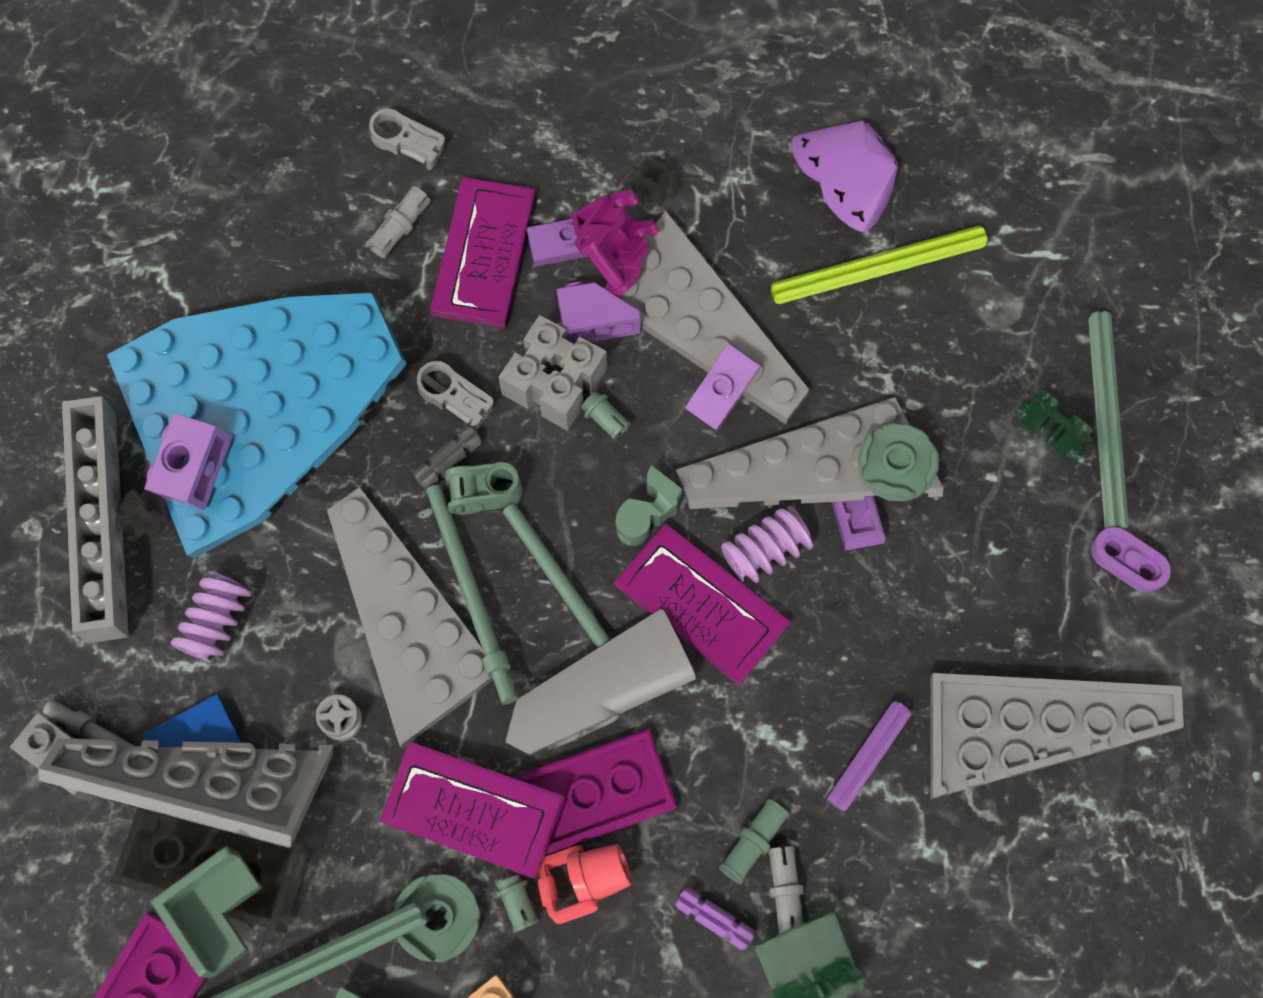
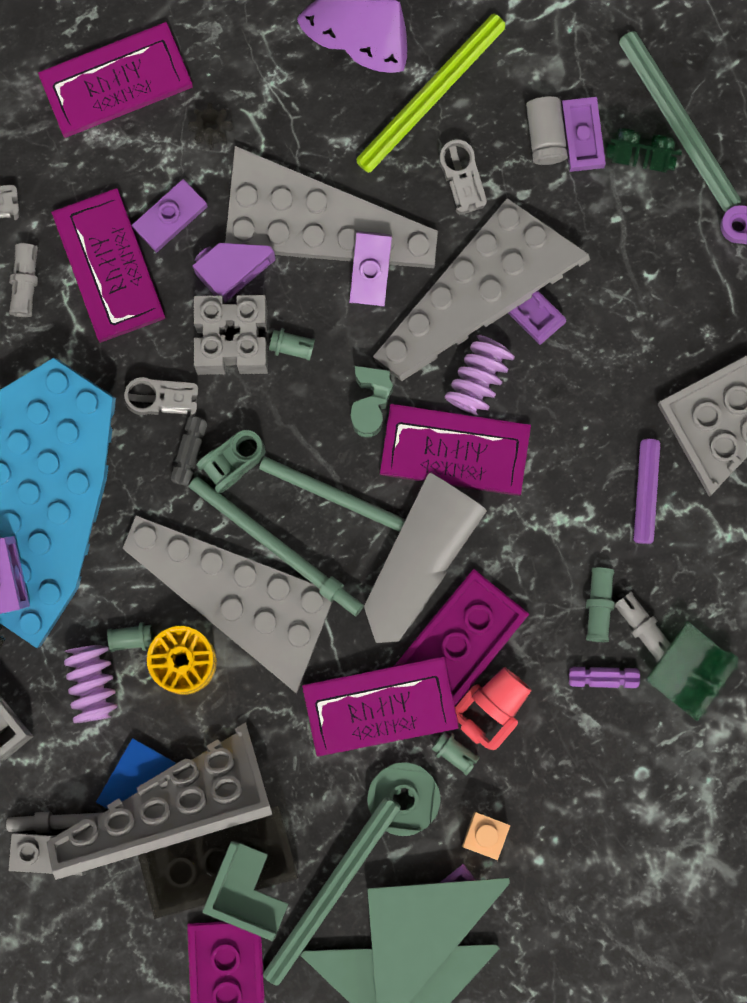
camera: 30 degrees left, 10 degrees up
light grey wheel [316,694,363,741] -> none
magenta piece [571,190,660,297] -> none
sand green tile [857,423,939,502] -> none
none -> magenta tile [38,22,193,138]
none -> sand green pin [107,622,154,652]
none -> yellow wheel [147,626,217,695]
none -> light grey piece [439,140,487,215]
none -> light grey piece [526,96,568,165]
none -> medium lavender plate [561,97,606,172]

